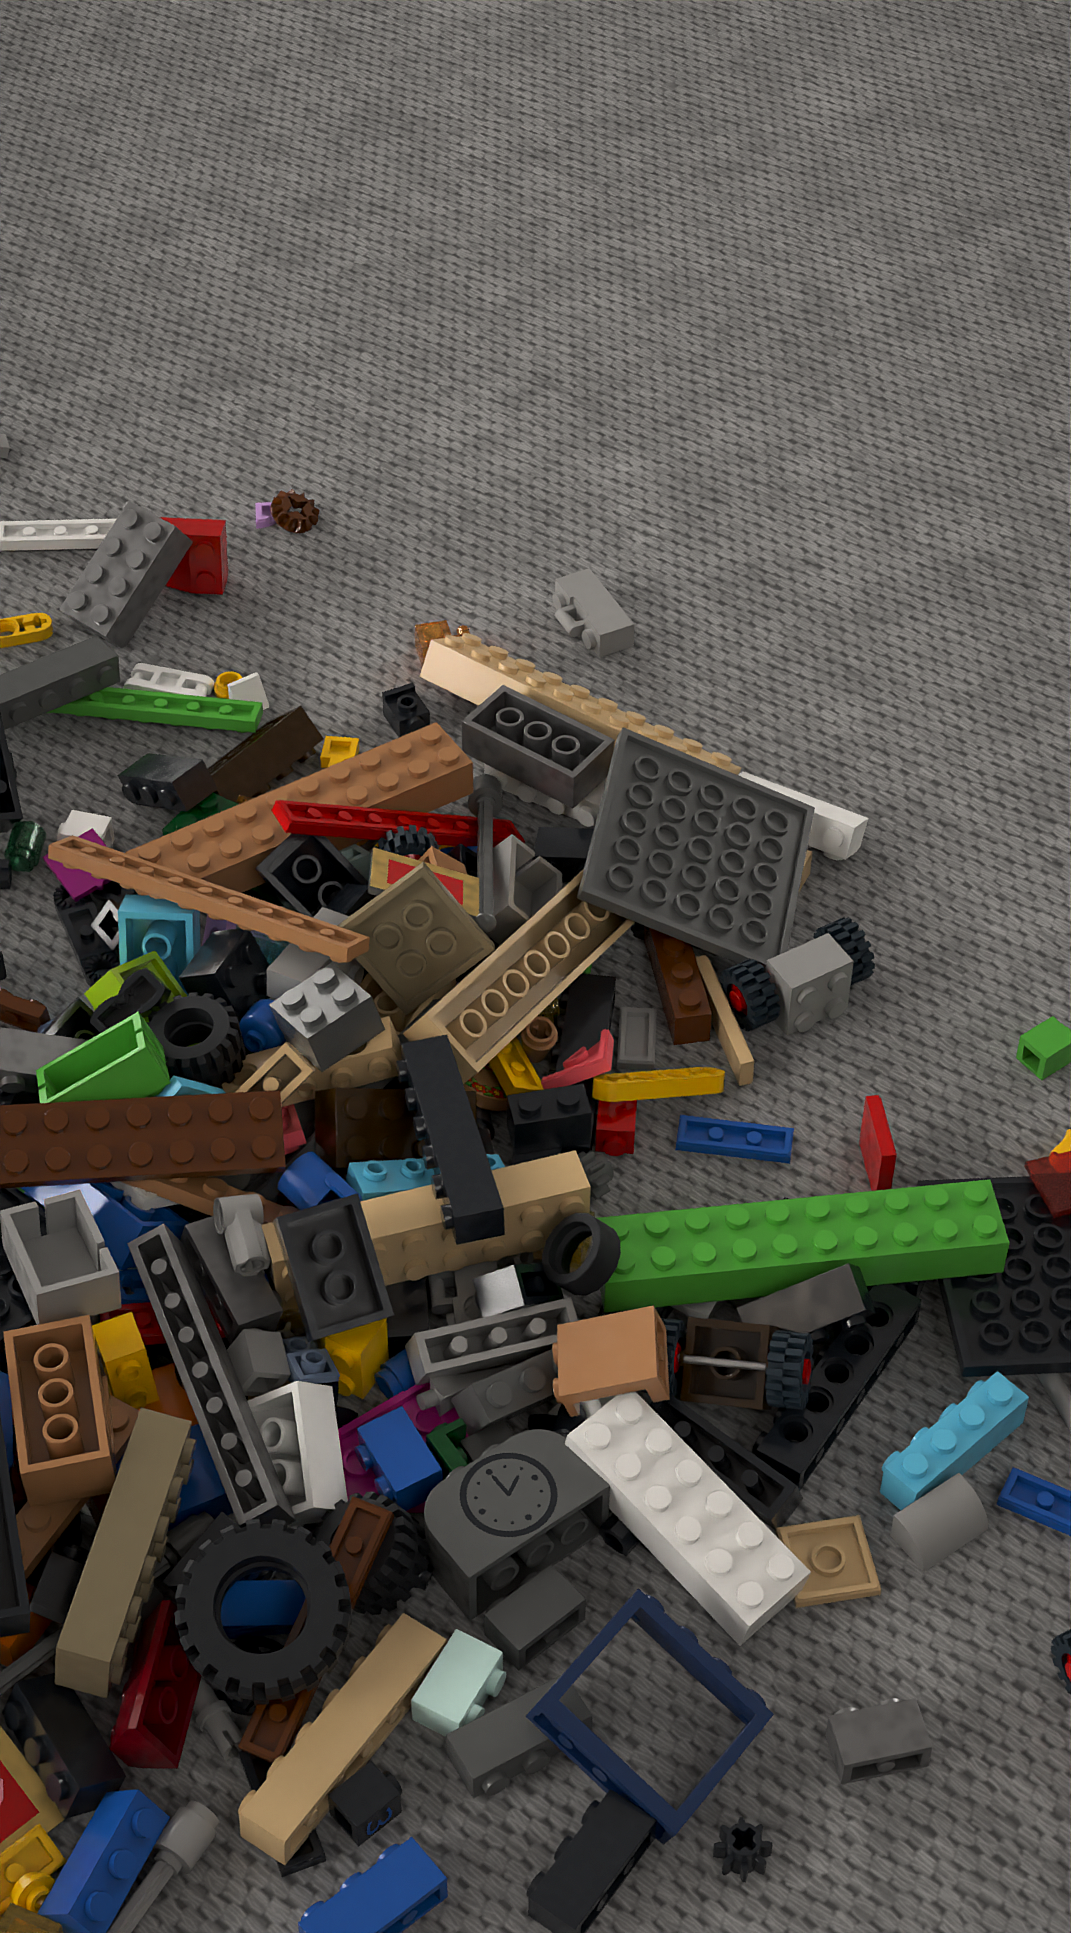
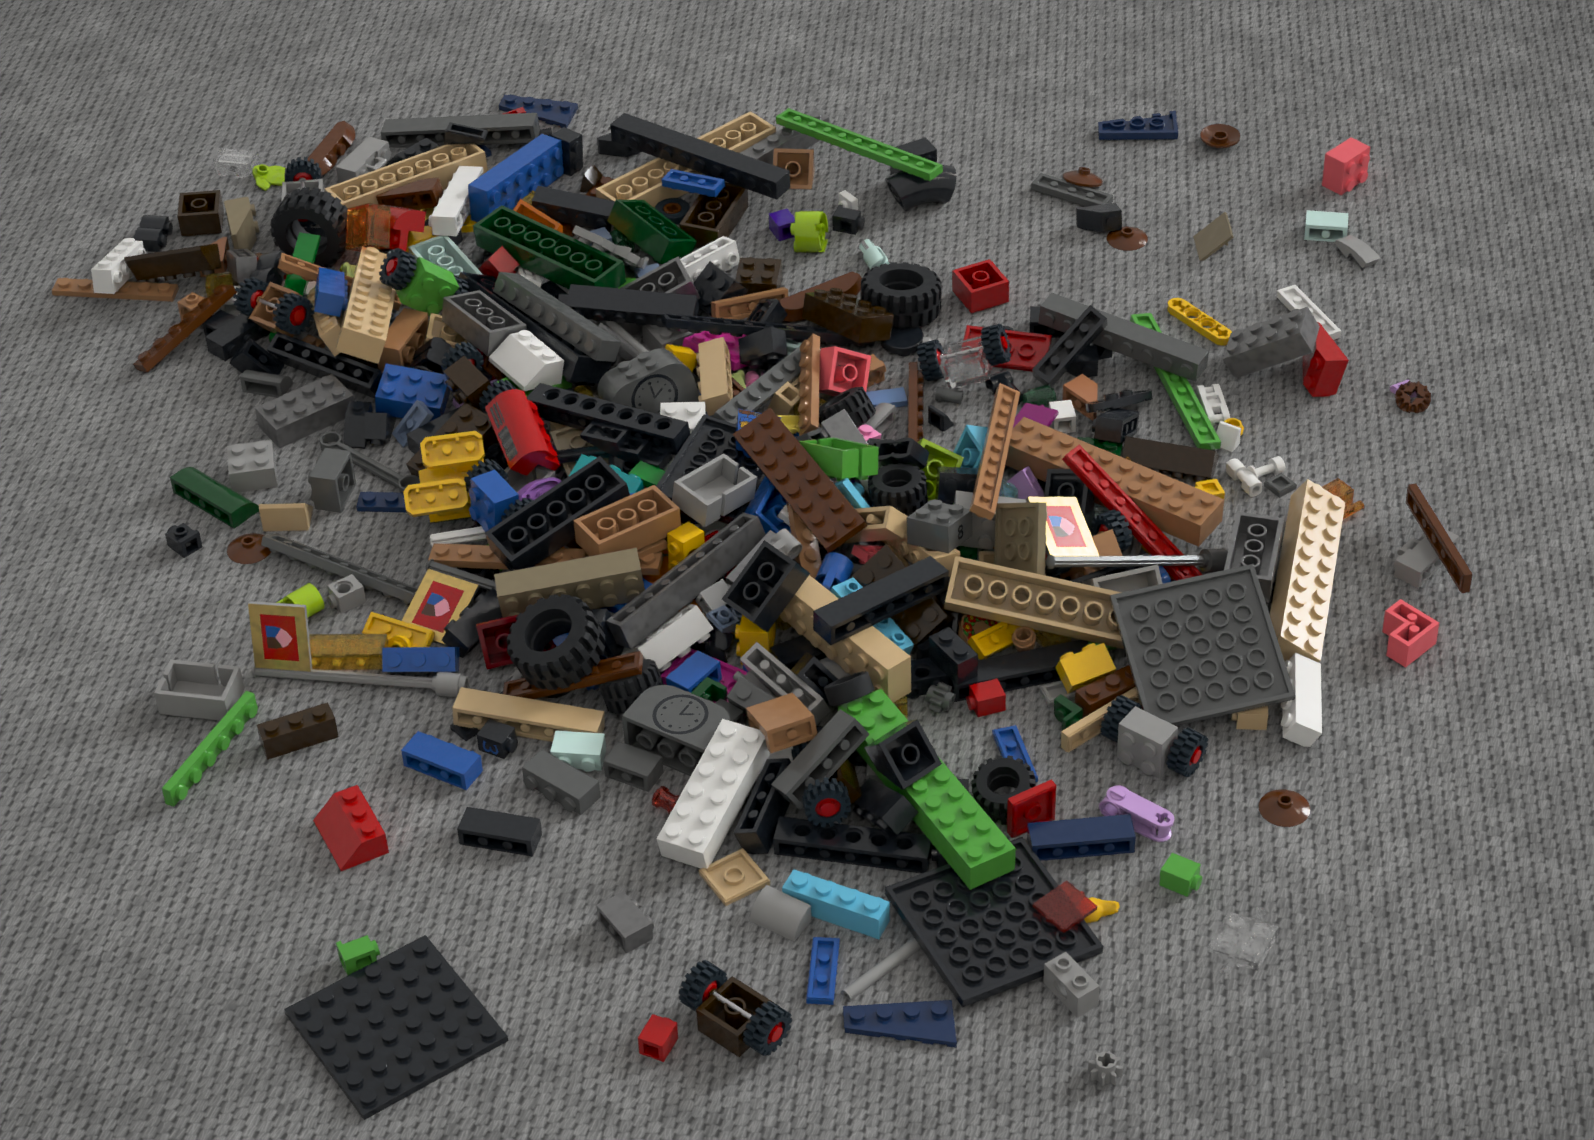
camera: 70 degrees right, 5 degrees down
black brick [382,683,430,737] -> none
dark blue window [525,1588,774,1845] -> none
coral tile [541,1029,614,1089] -> none
yellow beam [592,1067,725,1102] -> none
black gear [713,1817,773,1882] -> none
none -> clear red bush [652,786,680,815]
none -> dark grey brick [771,709,869,810]
none -> black slope [865,719,942,790]
none -> black tyre [971,755,1036,825]
none -> dark blue brick [1027,814,1136,861]
none -> dark green bracket [1054,694,1083,731]
none -> yellow brick [1055,643,1116,693]
none -> nougat slope [1063,374,1098,421]
none -> black plate [1085,390,1153,413]
none -> lavender piece [1099,785,1174,842]
none -> white bar [1226,456,1286,497]
none -> reddish brown dish [1259,789,1310,827]
none -> dark grey tile [1264,473,1297,498]
none -> coral brick [1382,599,1439,668]
none -> reddish brown tile [1405,483,1472,593]

